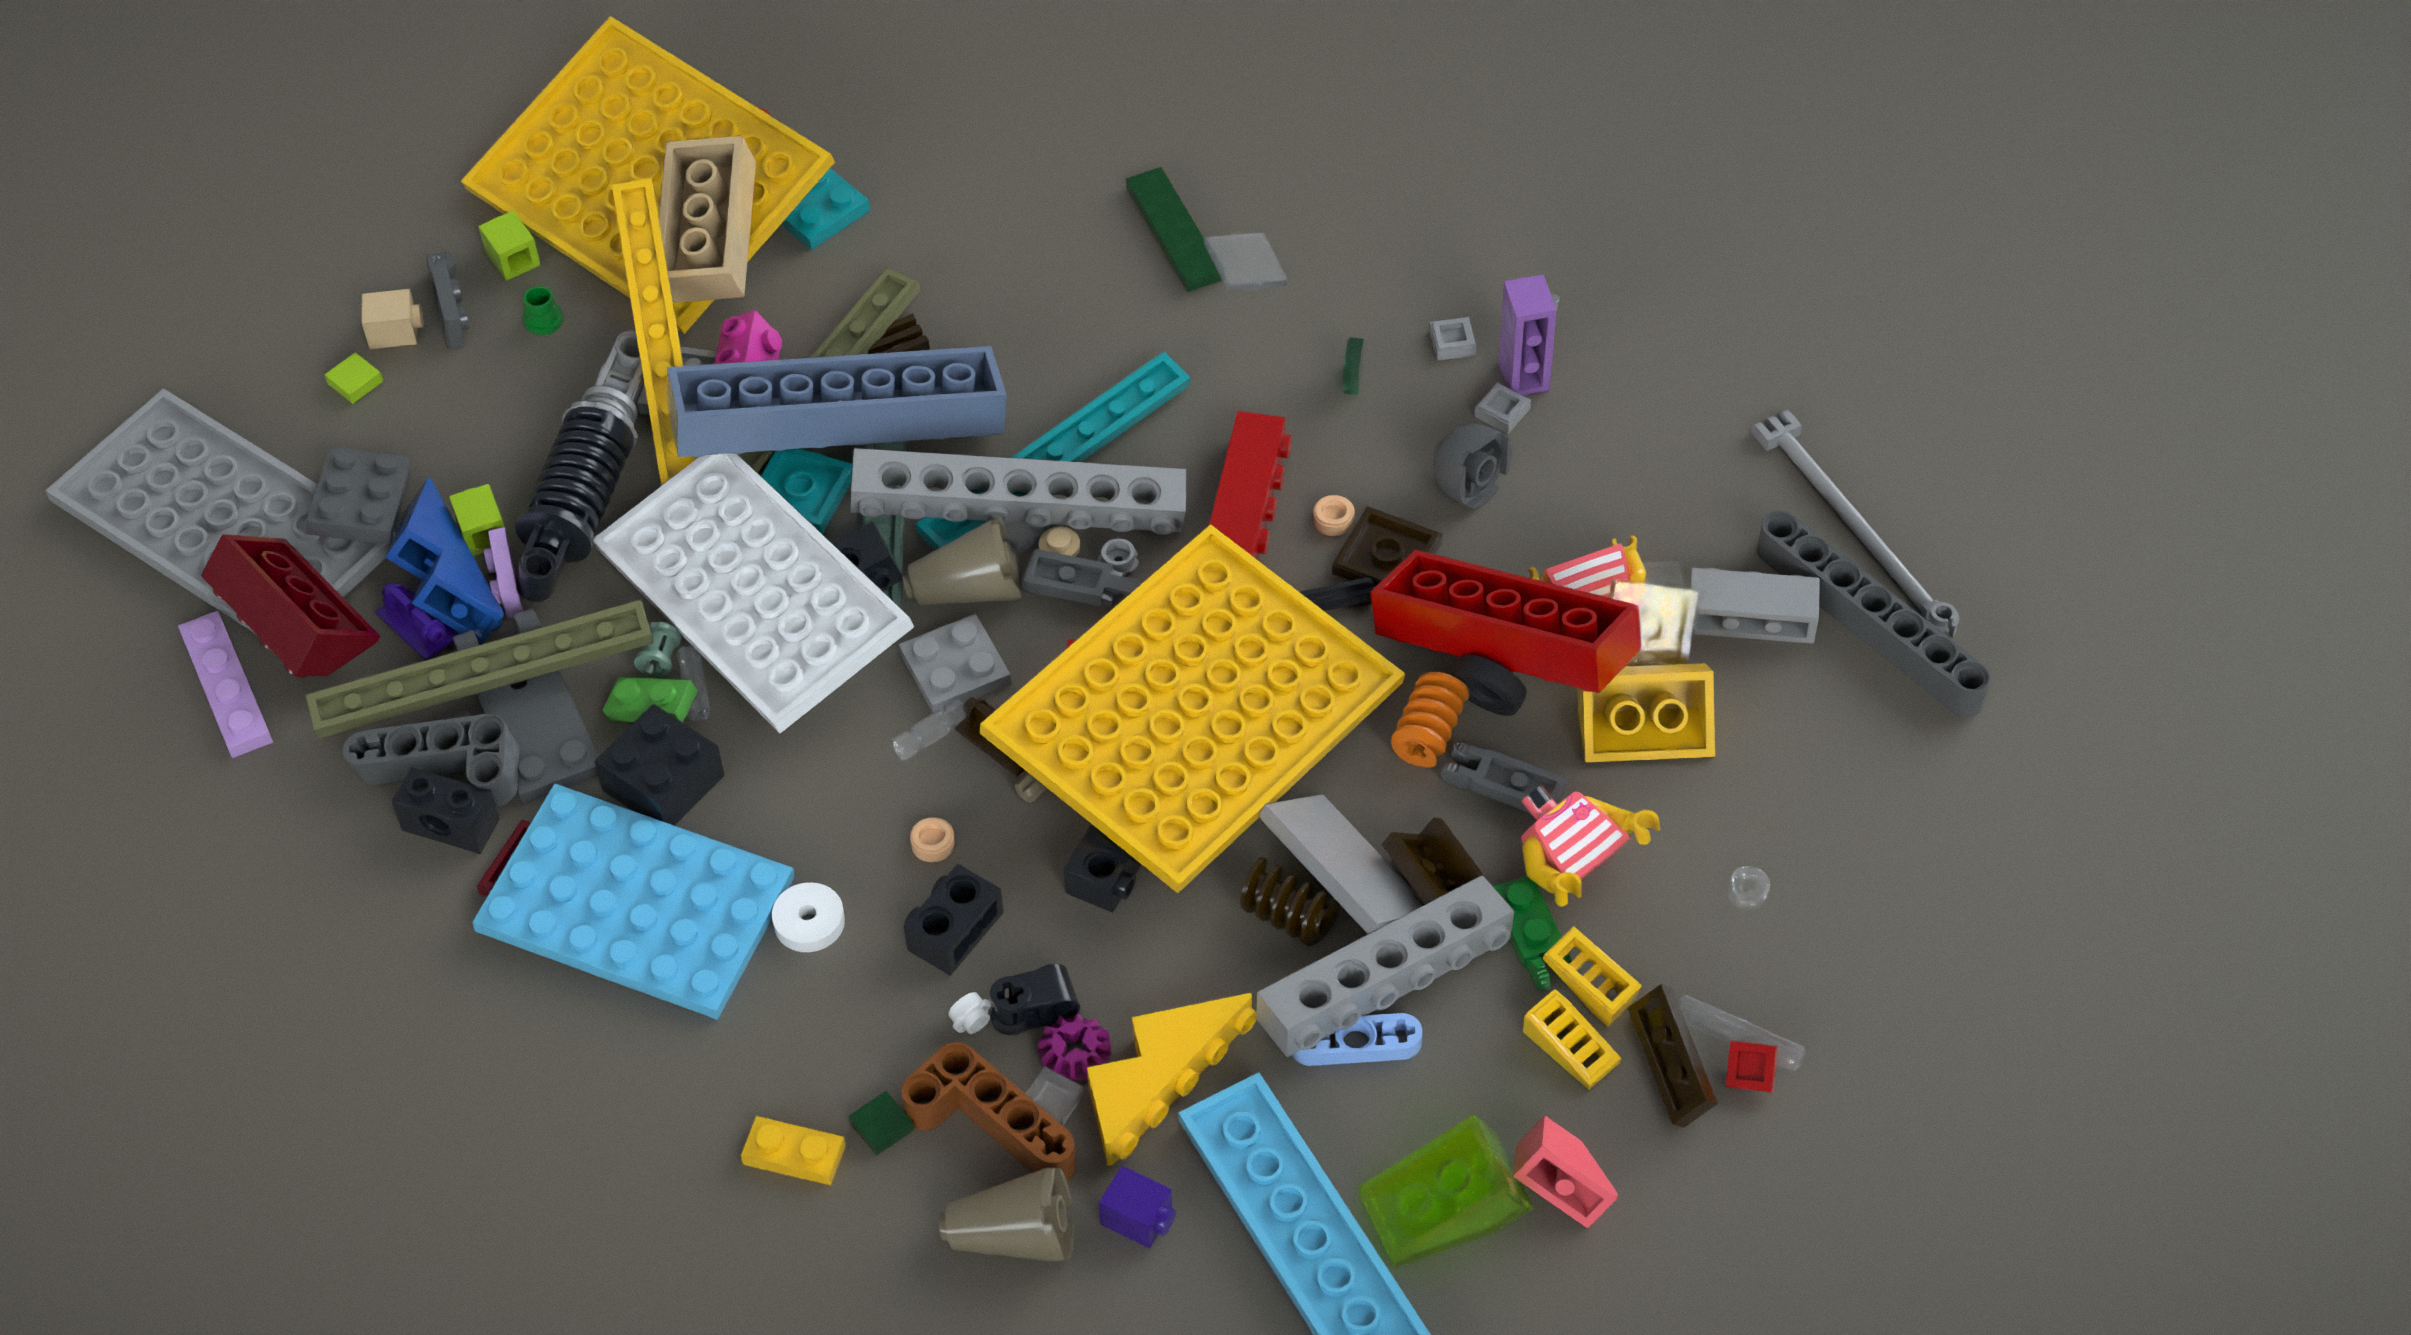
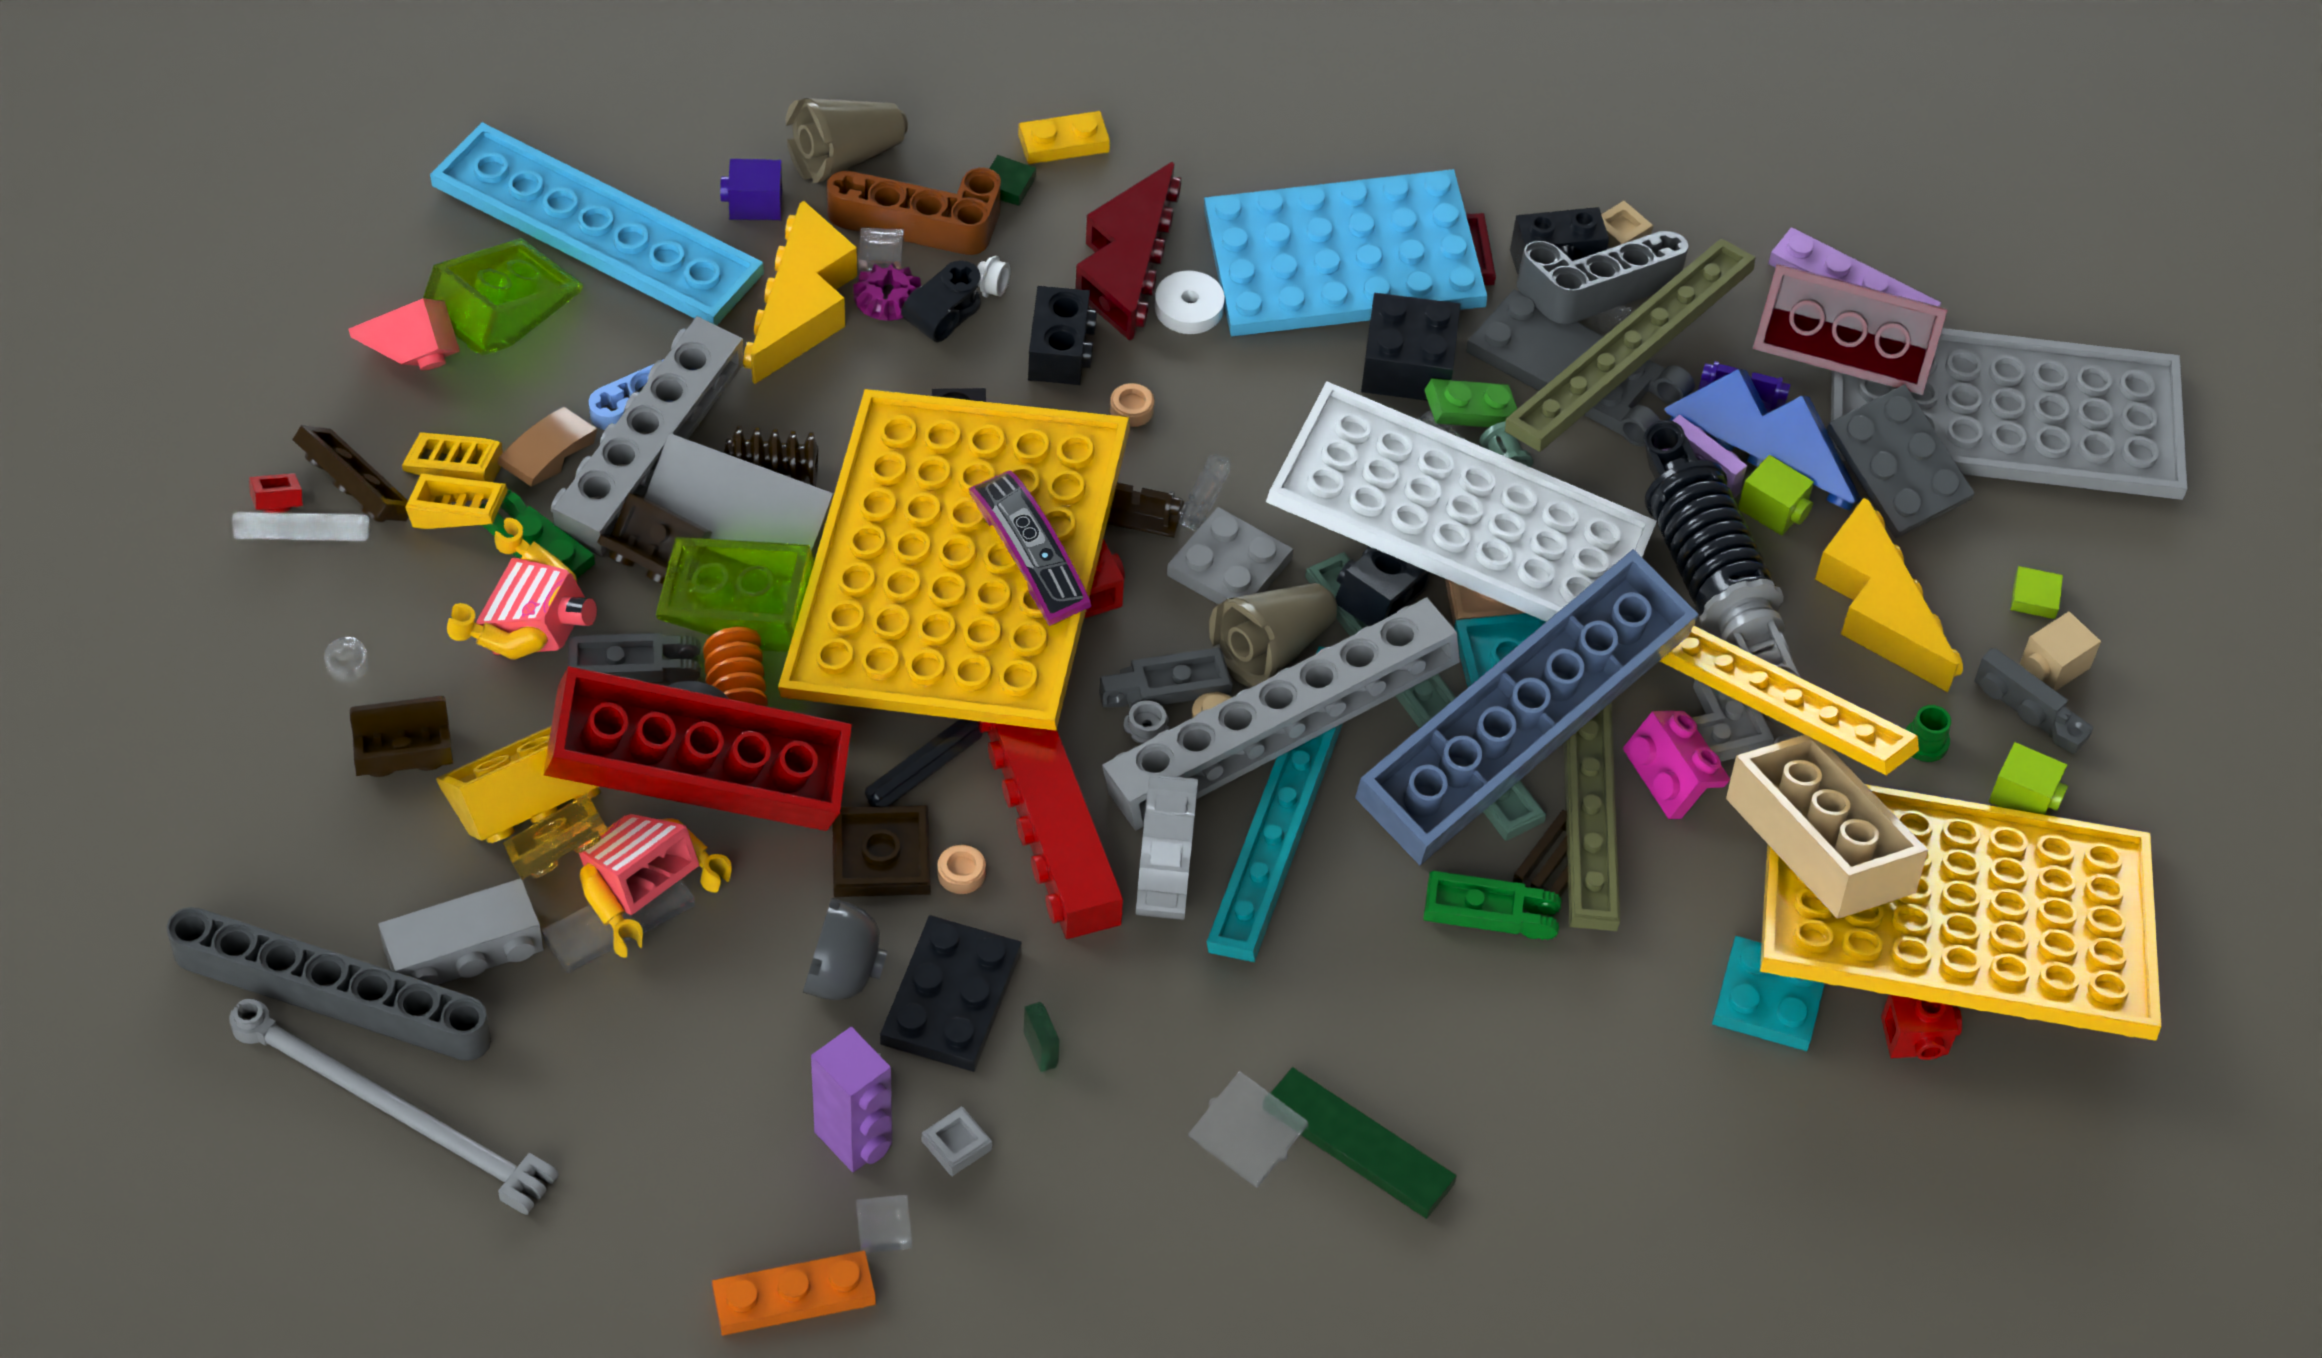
camera: 145 degrees right, 0 degrees up
none -> dark brown bracket [349,696,453,777]
none -> medium nougat slope [498,407,597,487]
none -> clear neon green slope [656,537,815,652]
none -> orange plate [712,1250,876,1336]
none -> black plate [880,915,1022,1072]
none -> slope [969,470,1091,626]
none -> dark red slope [1075,162,1182,341]
none -> light grey connector [1136,774,1198,920]
none -> green hinge [1423,870,1562,940]
none -> tan plate [1601,201,1653,248]
none -> yellow slope [1815,498,1963,692]

